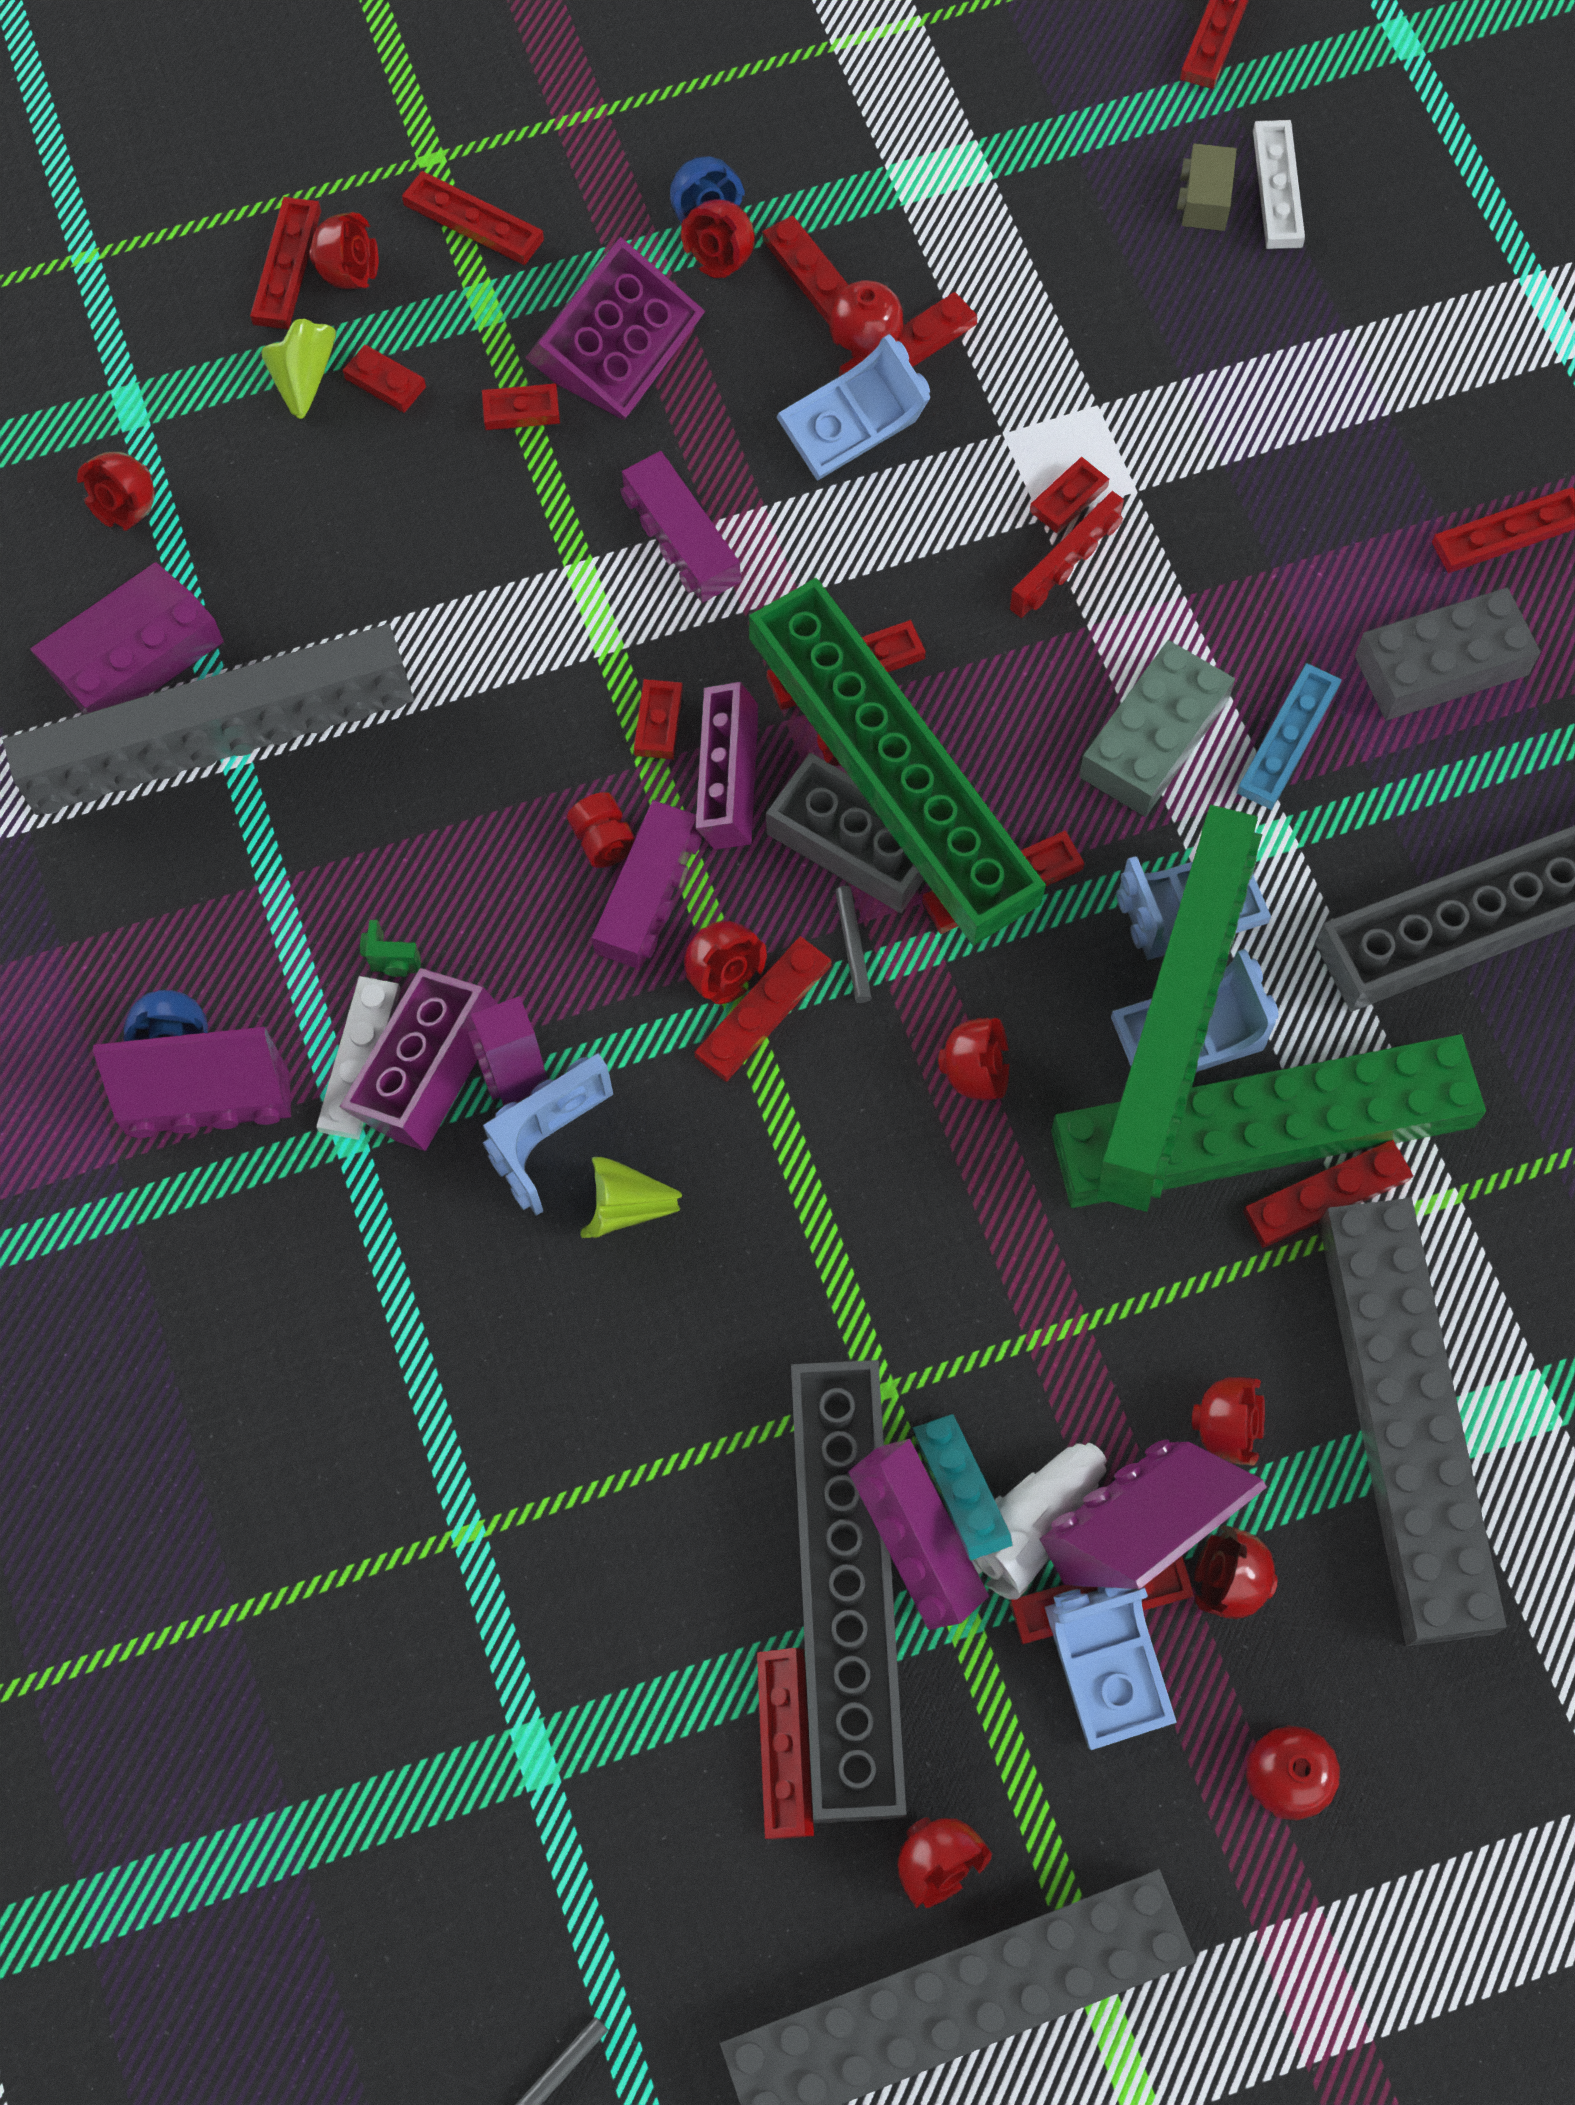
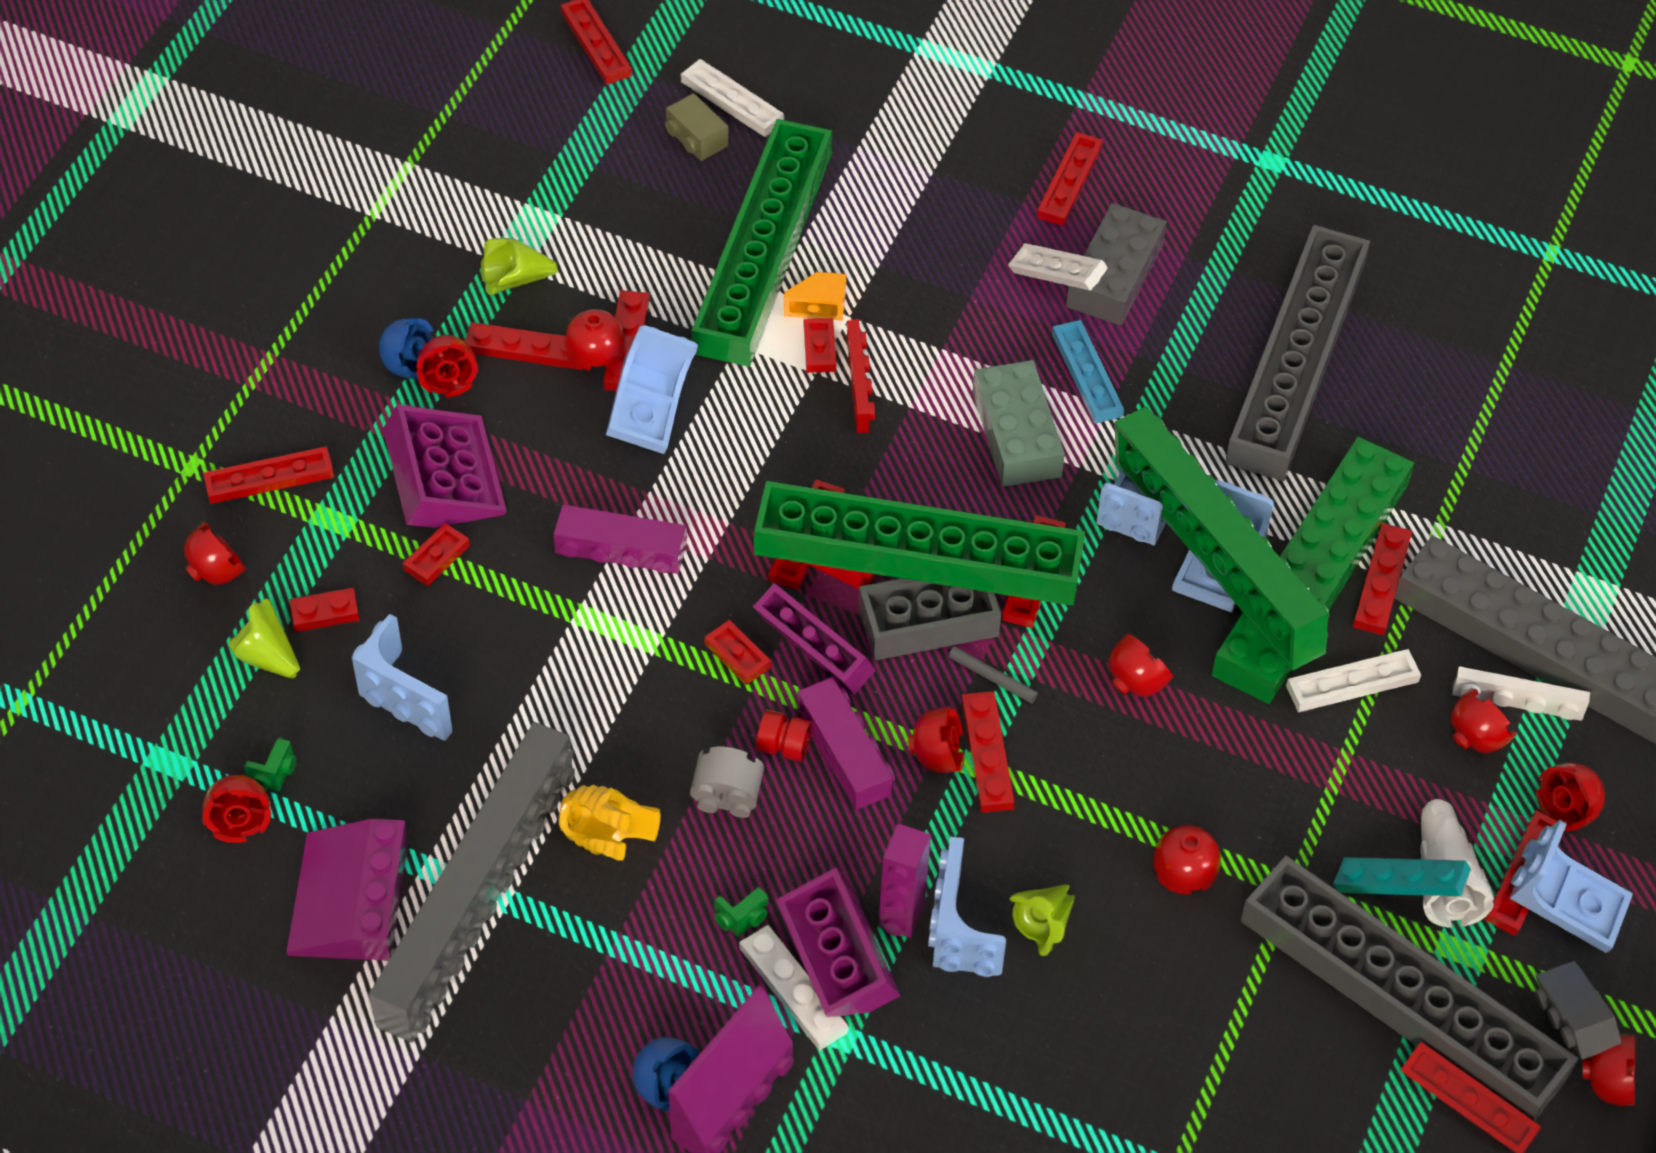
camera: 50 degrees left, 15 degrees down
red plate [250,197,321,330] -> none
magenta brick [848,1439,989,1630] -> none
magenta slope [1039,1439,1267,1589] -> none
none -> green bracket [244,738,296,792]
none -> light blue bracket [352,614,453,741]
none -> lime hat [481,238,558,295]
none -> yellow hair [558,785,661,860]
none -> light grey brick [690,747,764,818]
none -> green brick [691,119,832,367]
none -> light orange slope [784,272,847,321]
none -> white plate [1008,243,1108,291]
none -> red cylinder [1152,825,1221,895]
none -> white plate [1286,649,1421,712]
none -> white plate [1452,667,1590,721]
none -> dark grey brick [1535,961,1622,1059]

